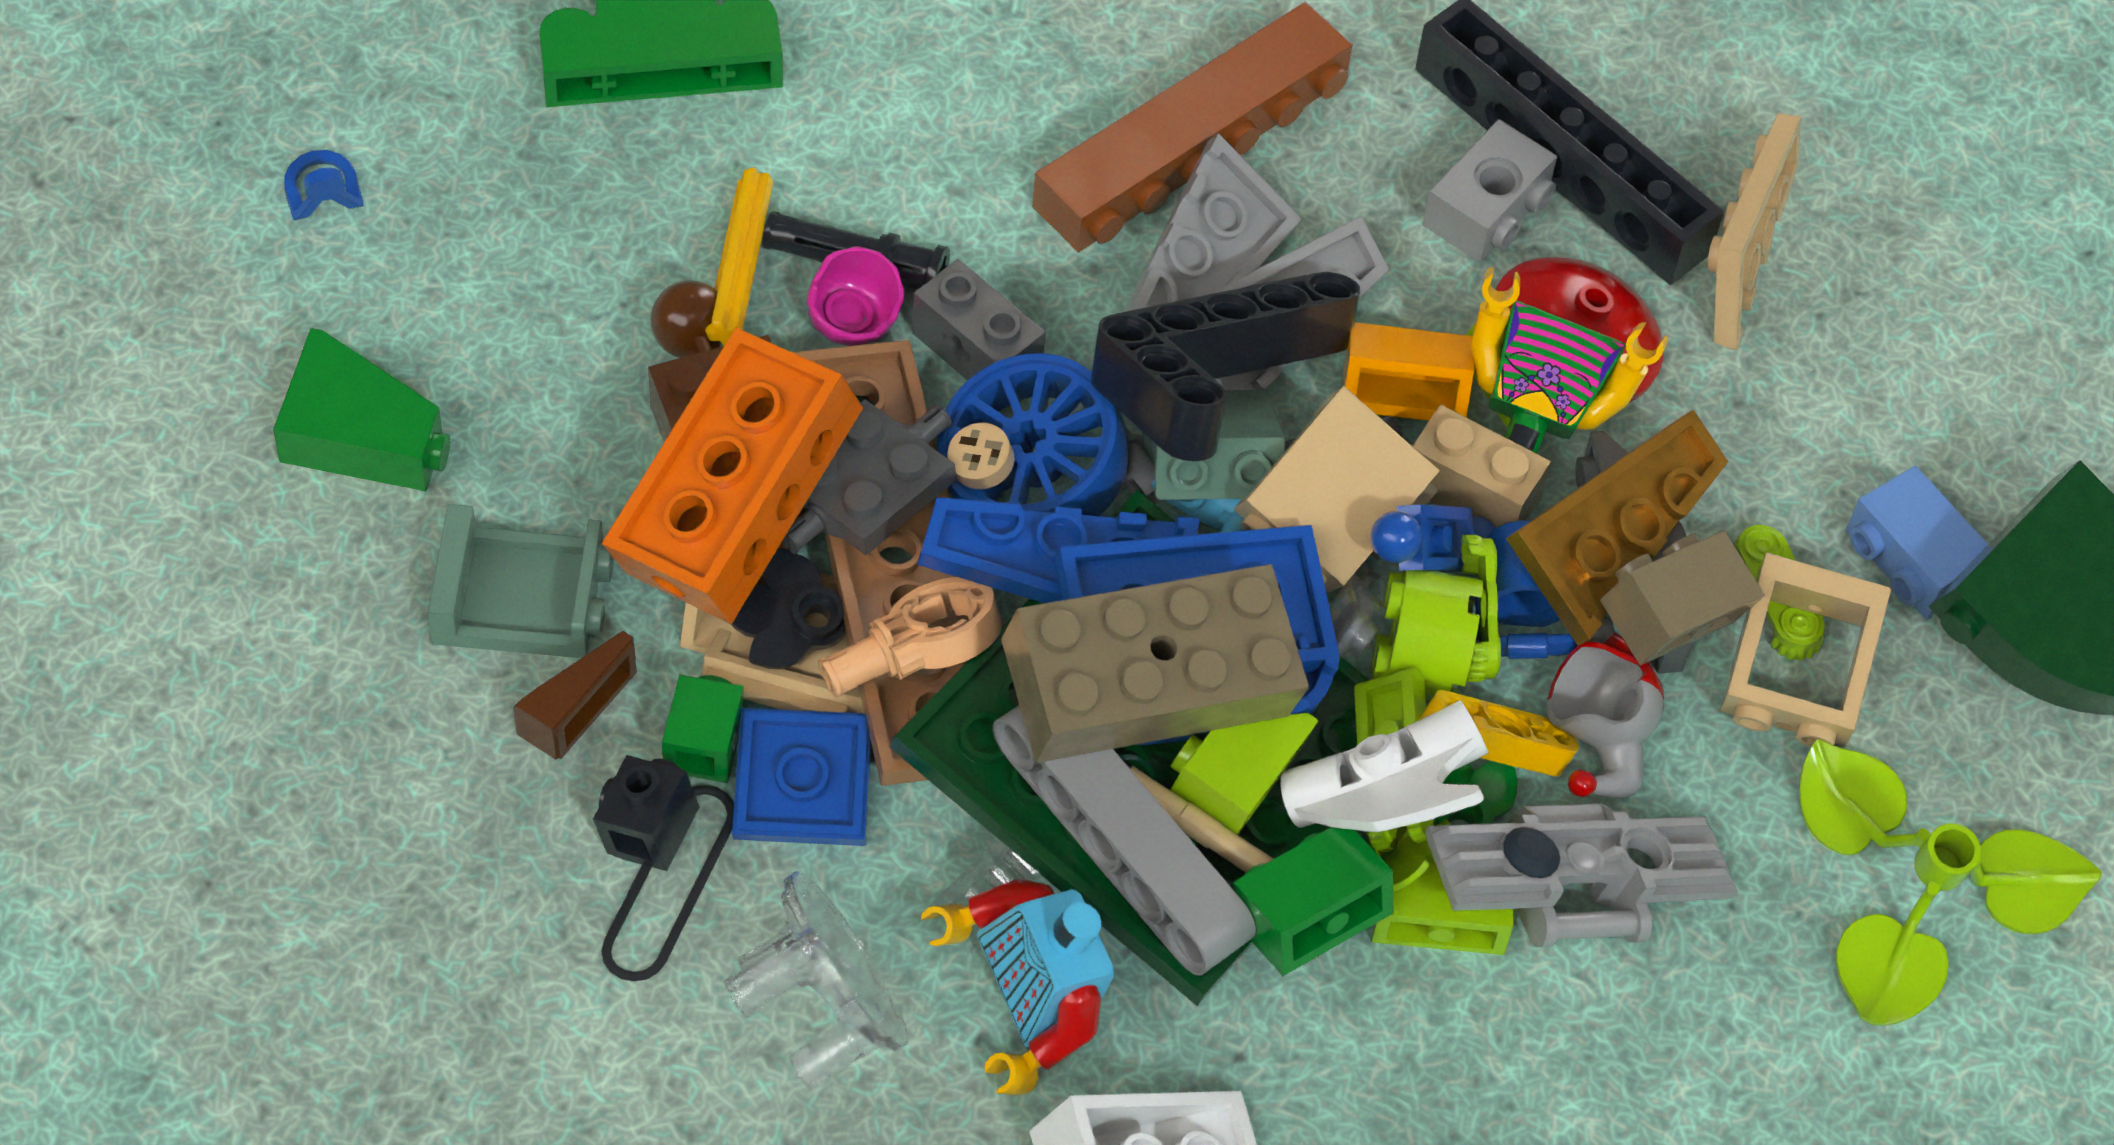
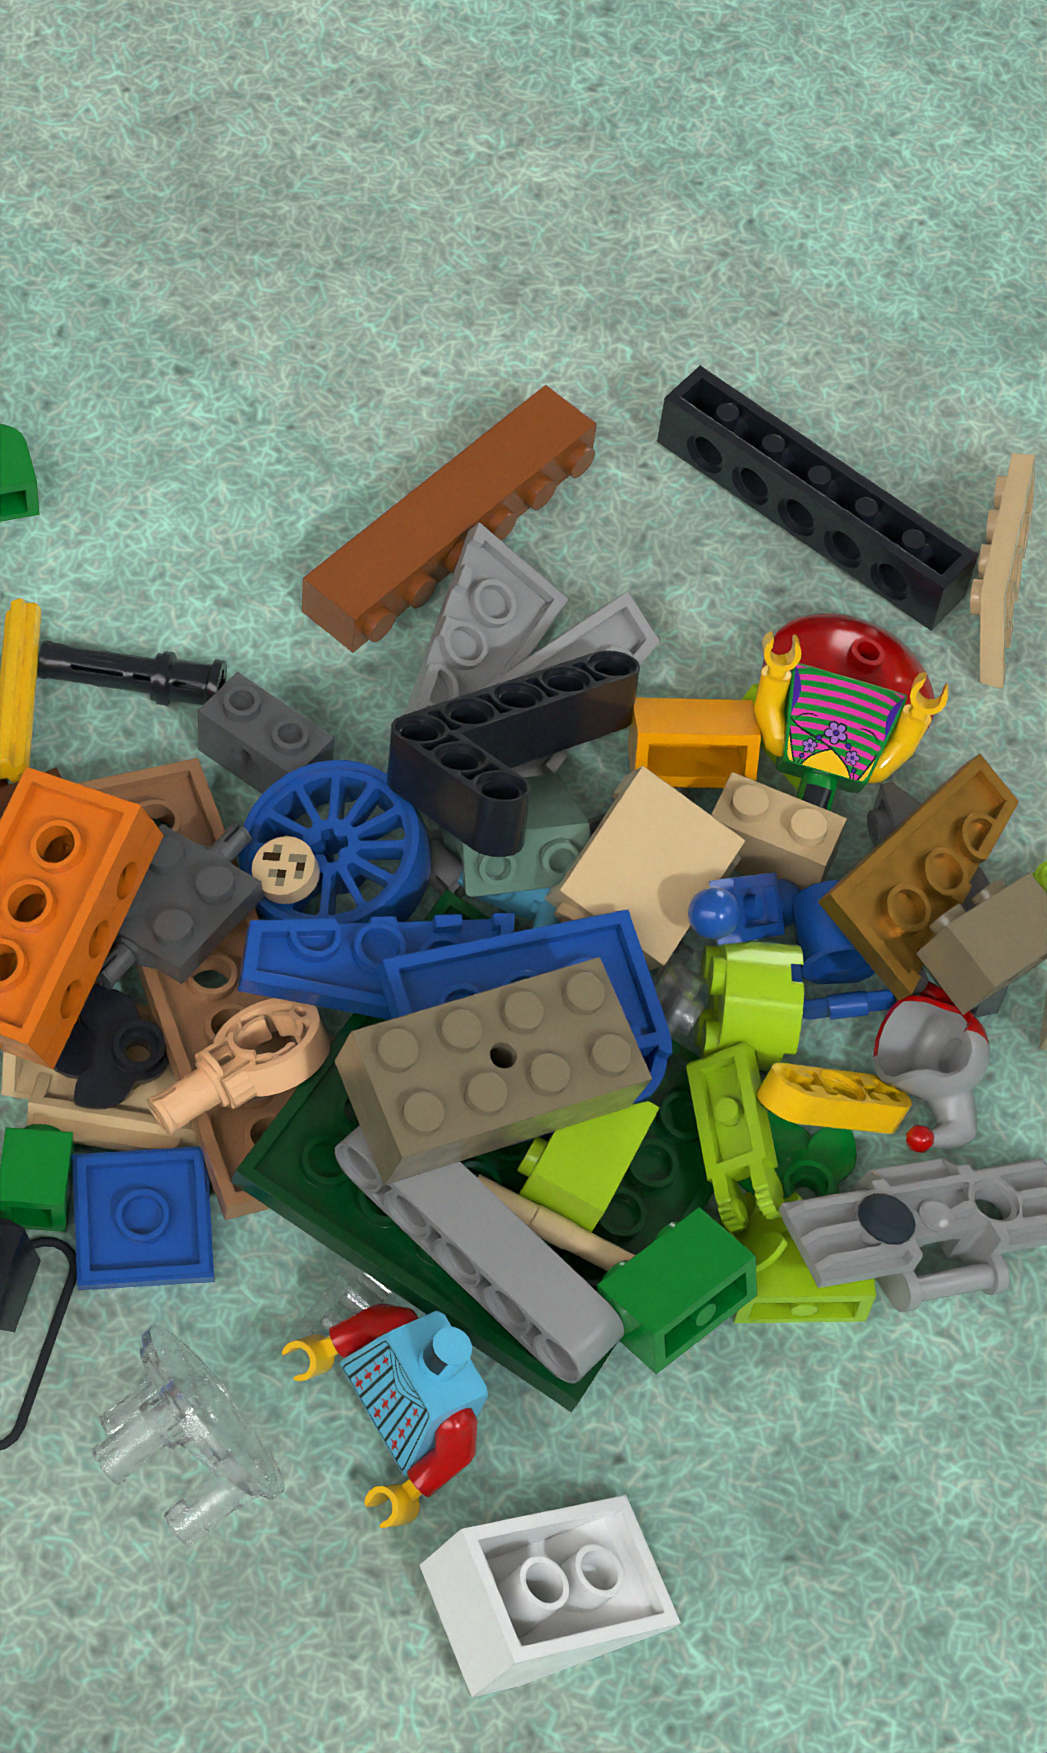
camera: 10 degrees left, 0 degrees up
dark pink hair [806,246,904,346] -> none
white pin [1280,700,1489,832] -> none
light grey brick [1422,119,1557,263] -> none
lime piece [1460,535,1501,682] -> none

